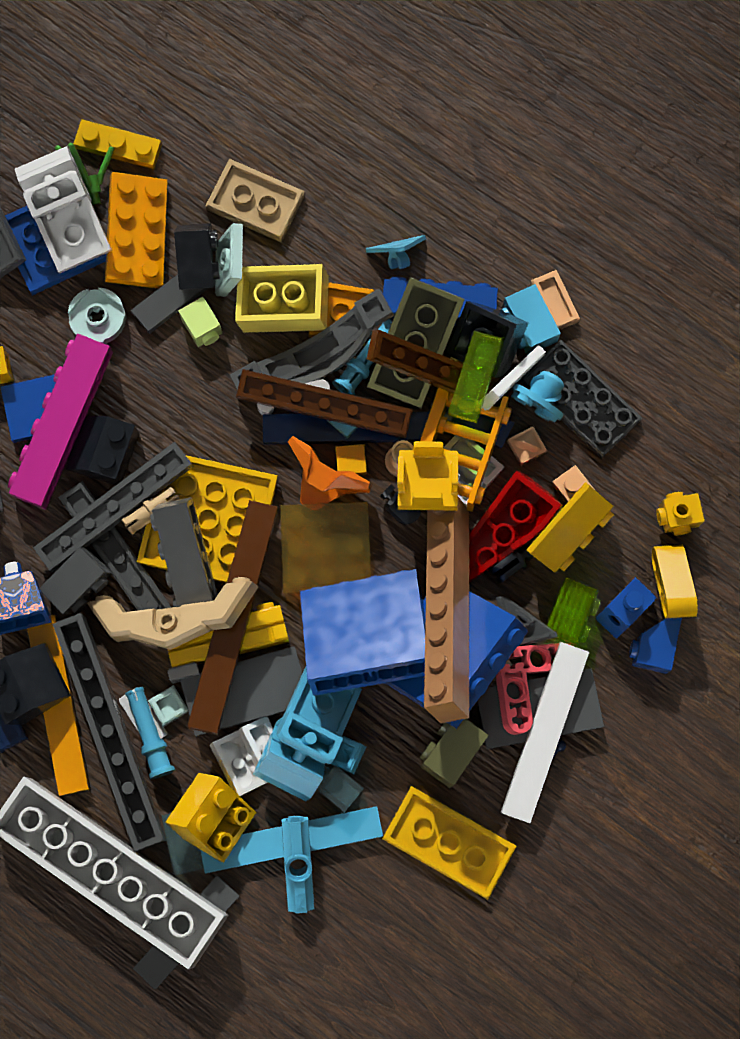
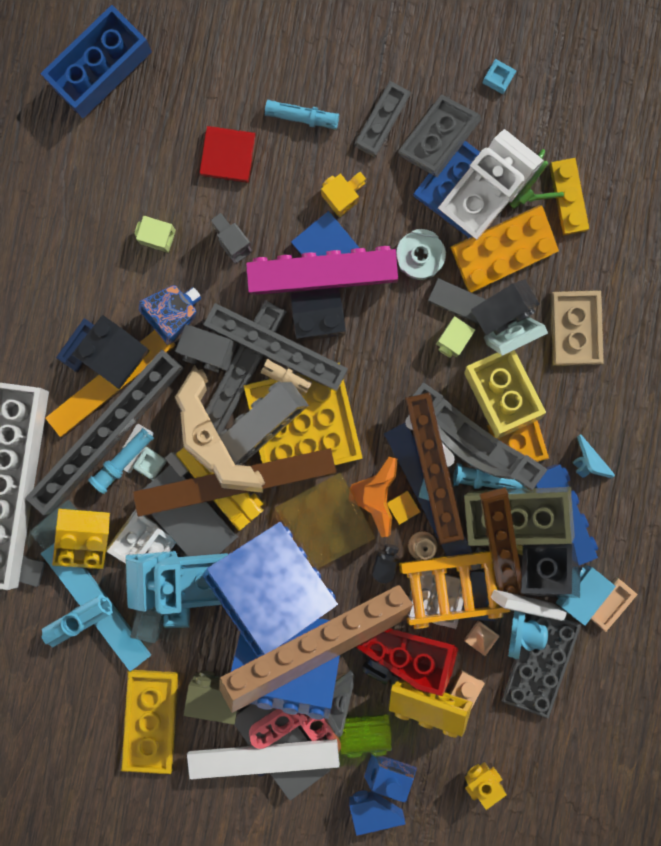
camera: 70 degrees right, 10 degrees up
yellow panel [397,441,458,511] -> none
clear neon green plate [448,331,503,423] -> none
yellow beam [652,545,698,619] -> none

